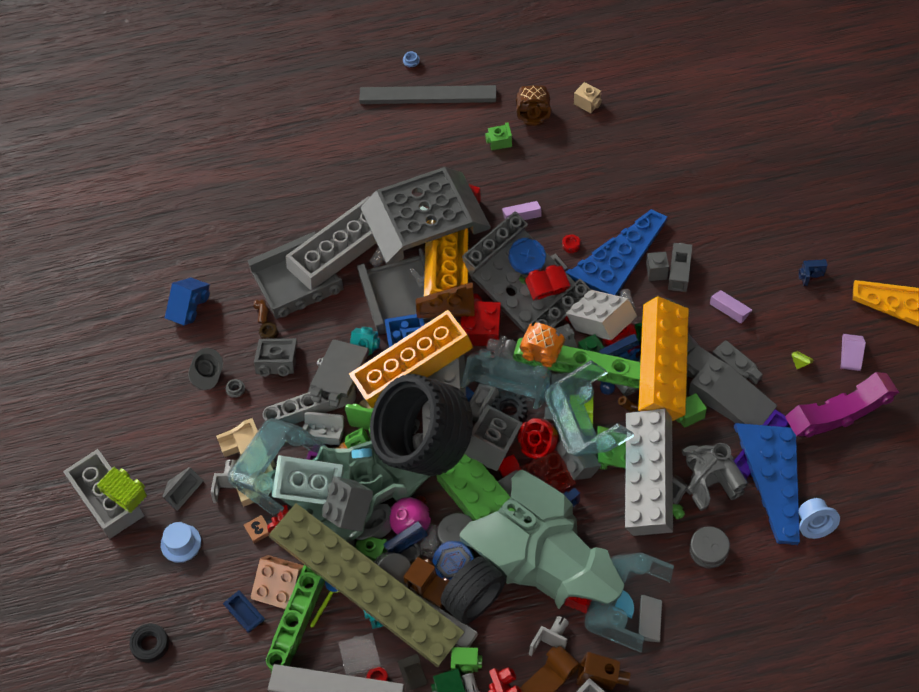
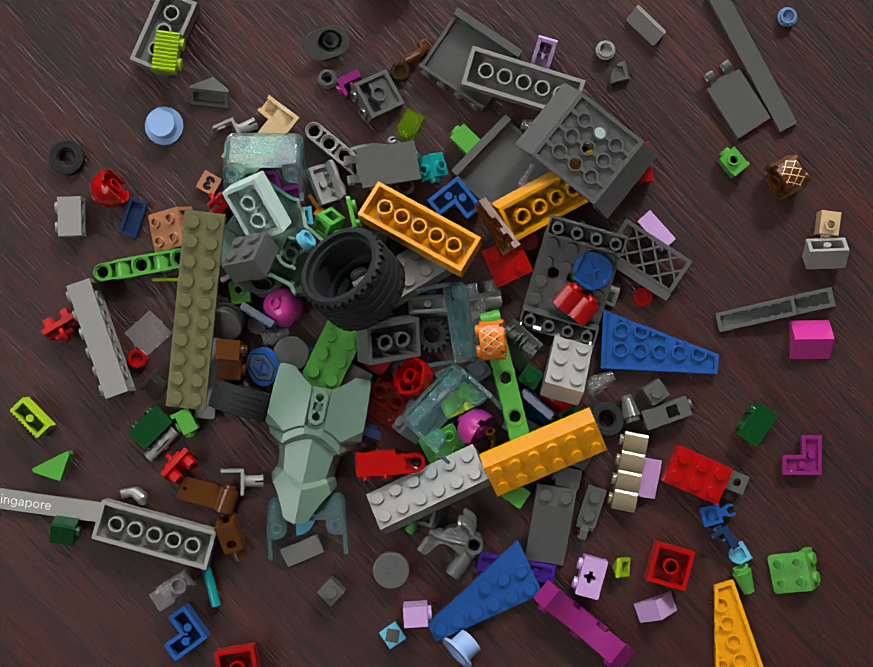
camera: 50 degrees right, 30 degrees up
none -> light grey brick [54,196,86,238]
none -> red cylinder [90,168,130,208]
none -> dark grey brick [317,575,346,606]
none -> magenta bracket [335,69,362,100]
none -> red brick [355,448,425,480]
none -> tile [379,621,406,649]
none -> clear neon green bracket [397,108,425,139]
none -> lavender brick [403,600,432,628]
none -> bright green brick [450,124,481,155]
none -> dark pink cylinder [457,408,494,447]
none -> lavender slope [531,35,558,69]
none -> lavender brick [571,553,608,600]
none -> light grey plate [596,40,615,60]
none -> dark tan brick [607,430,649,513]
none -> dark grey tile [610,61,630,85]
none -> dark grey fence [617,218,692,301]
none -> dark grey cone [620,394,641,424]
none -> light grey slope [626,5,666,46]
none -> red brick [644,540,695,591]
none -> red brick [660,444,733,505]
none -> blue plate [698,503,736,527]
none -> dark grey tile [703,60,771,140]
none -> dark grey slope [715,287,836,332]
none -> dark grey piece [725,470,750,495]
none -> medium azure tile [728,541,752,565]
none -> bright green cone [732,563,755,594]
none -> dark green brick [733,402,779,448]
none -> bright green bracket [768,547,821,594]
none -> magenta plate [781,435,822,475]
none -> dark pink slope [789,320,835,359]
none -> light grey brick [802,237,850,269]

